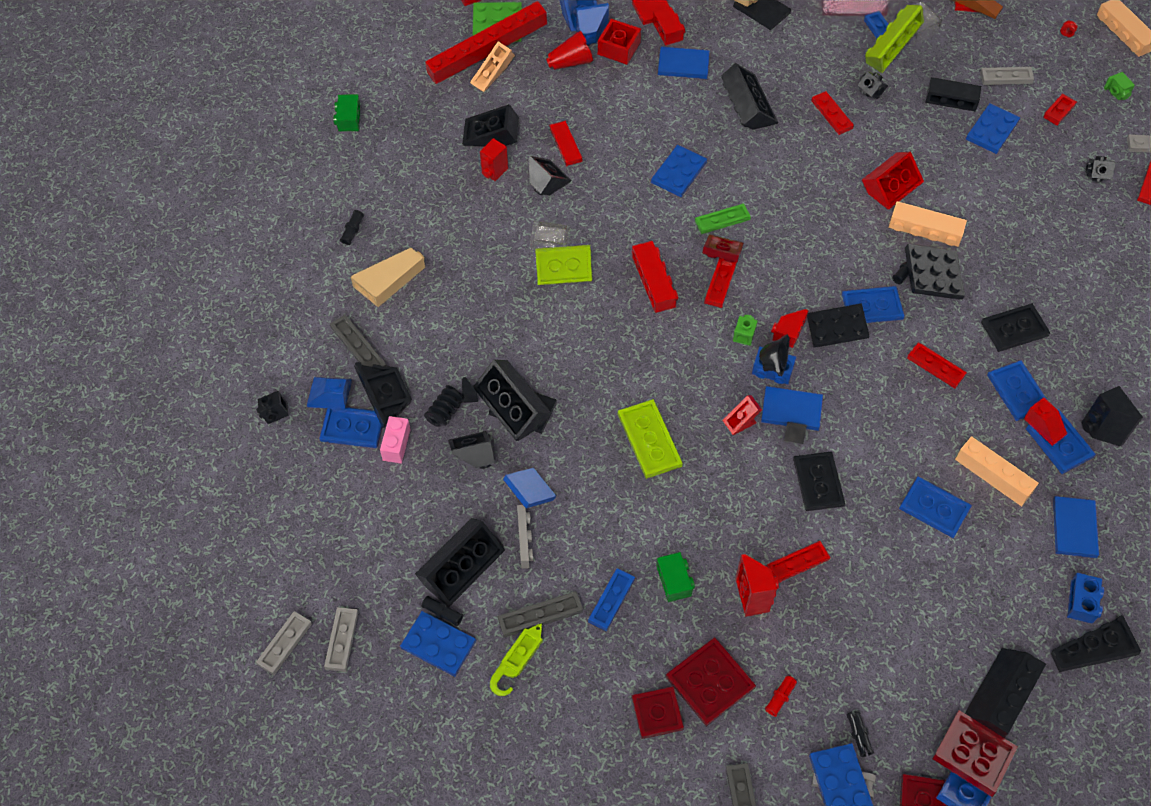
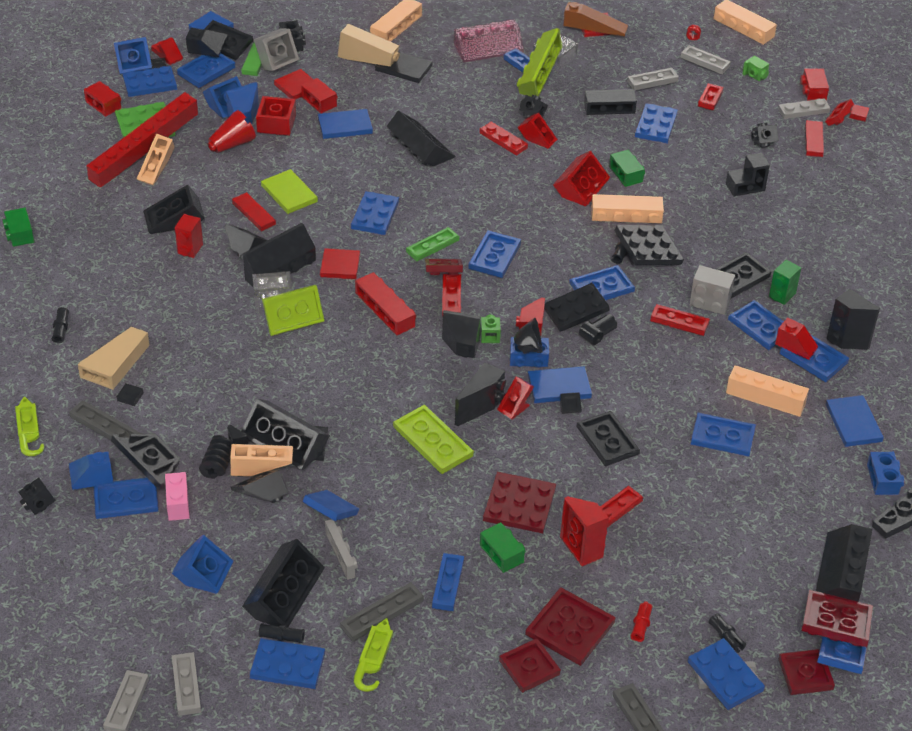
camera: 20 degrees left, 15 degrees down
none -> lime plate [15,397,44,457]
none -> black tile [116,383,144,406]
none -> blue slope [172,535,233,594]
none -> light nougat slope [231,444,293,476]
none -> black slope [243,223,316,291]
none -> lime tile [261,169,318,214]
none -> red tile [320,248,360,279]
none -> black slope [442,310,481,358]
none -> black slope [455,362,506,426]
none -> blue plate [469,230,521,278]
none -> dark red plate [483,471,556,534]
none -> red slope [517,112,558,149]
none -> black piece [579,314,617,345]
none -> green brick [609,149,645,187]
none -> light grey plate [680,45,731,74]
none -> light grey brick [689,265,735,315]
none -> black brick [726,152,770,197]
none -> green brick [769,260,802,305]

